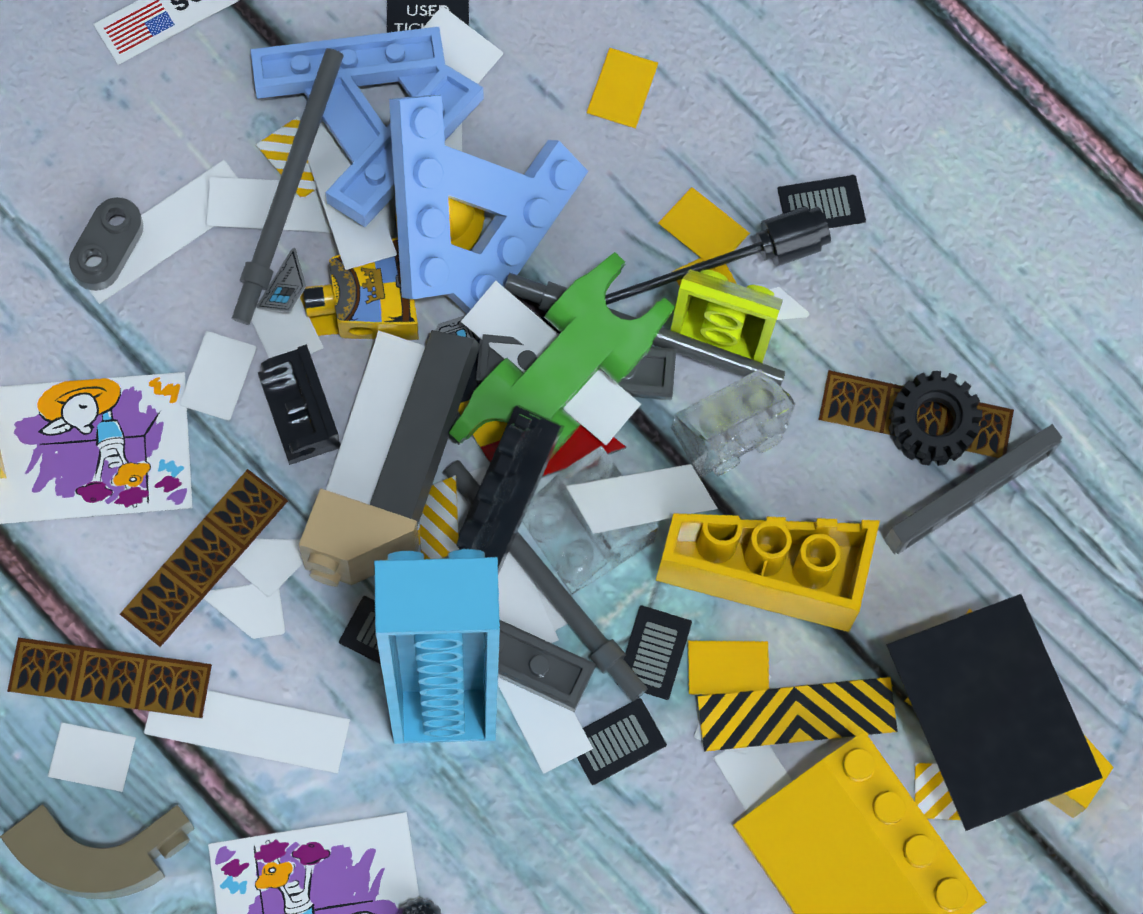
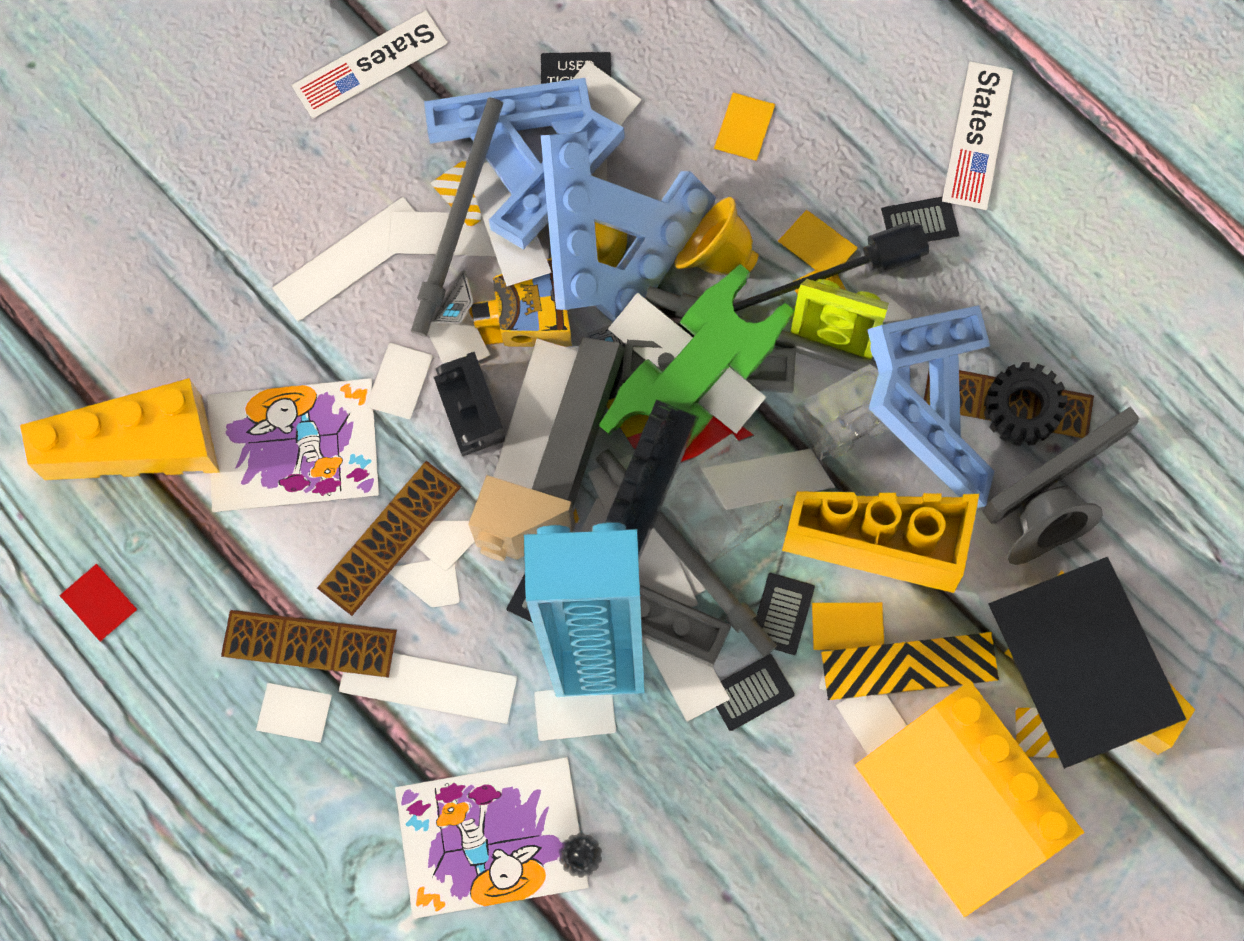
camera: 10 degrees right, 0 degrees up
dark tan arch [0,804,195,899] -> none
dark grey plate [69,197,143,291] -> none
sticker [420,475,459,559] -> none
none -> white sticker [534,690,616,741]
none -> yellow hat [675,197,759,276]
none -> light blue plate [867,305,994,508]
none -> white sticker [942,61,1013,210]
none -> dark grey piece [1007,486,1103,565]

